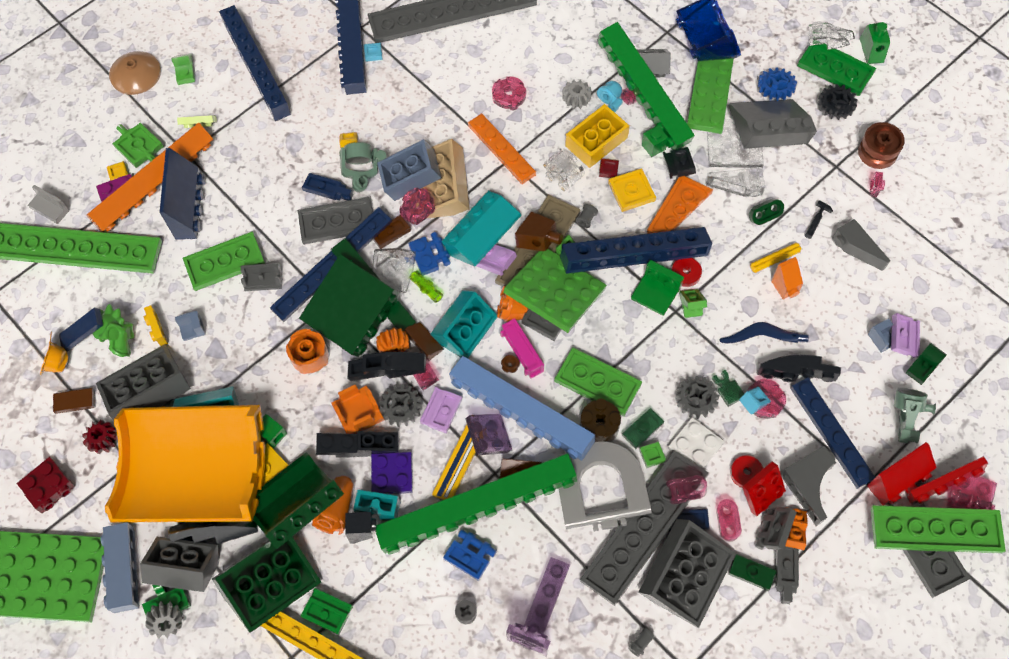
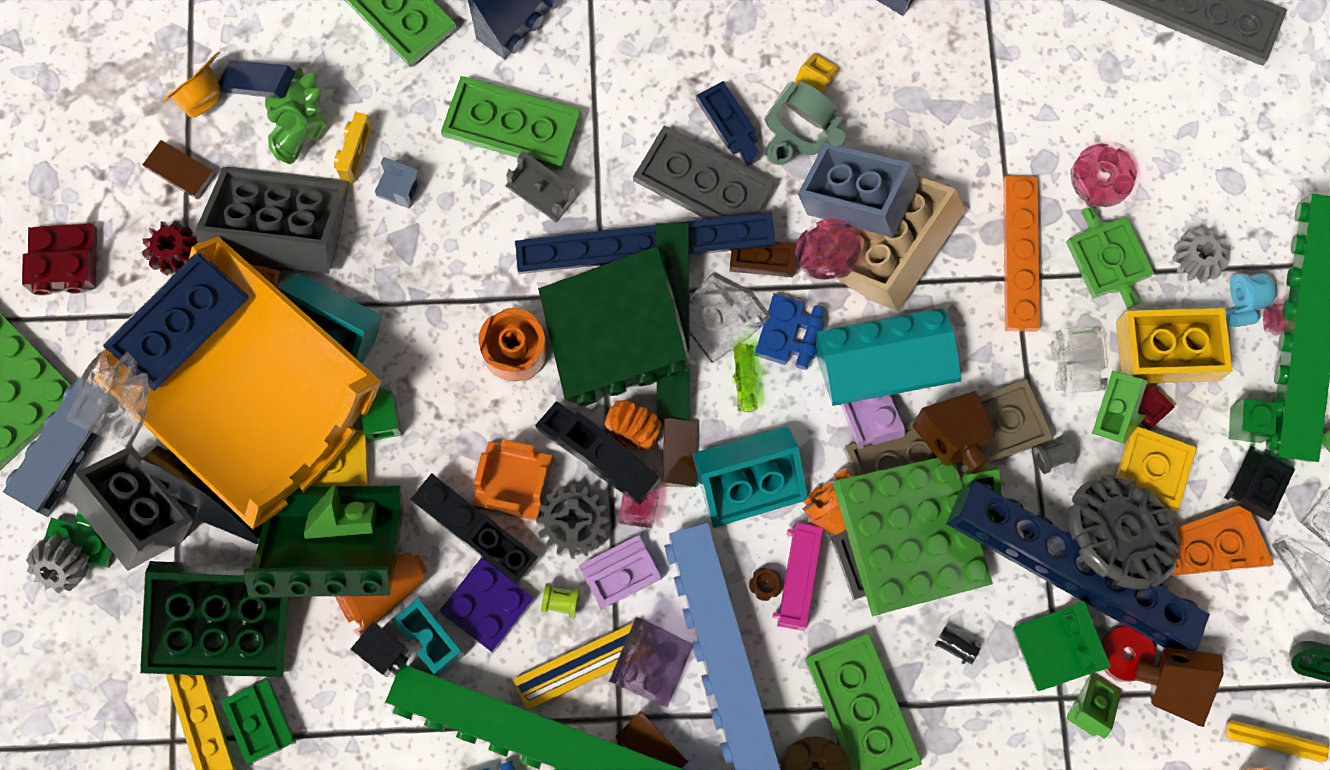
camera: 35 degrees right, 10 degrees up
none -> clear plate [65,352,149,449]
none -> dark blue tile [103,250,249,391]
none -> bright green slope [304,484,377,539]
none -> lime bush [541,583,580,618]
none -> black pin [935,626,981,665]
none -> bright green plate [1066,206,1154,309]
none -> dark grey plate [1068,475,1180,590]
none -> bright green slope [1092,370,1148,444]
none -> reddish brown torso [1134,647,1224,727]

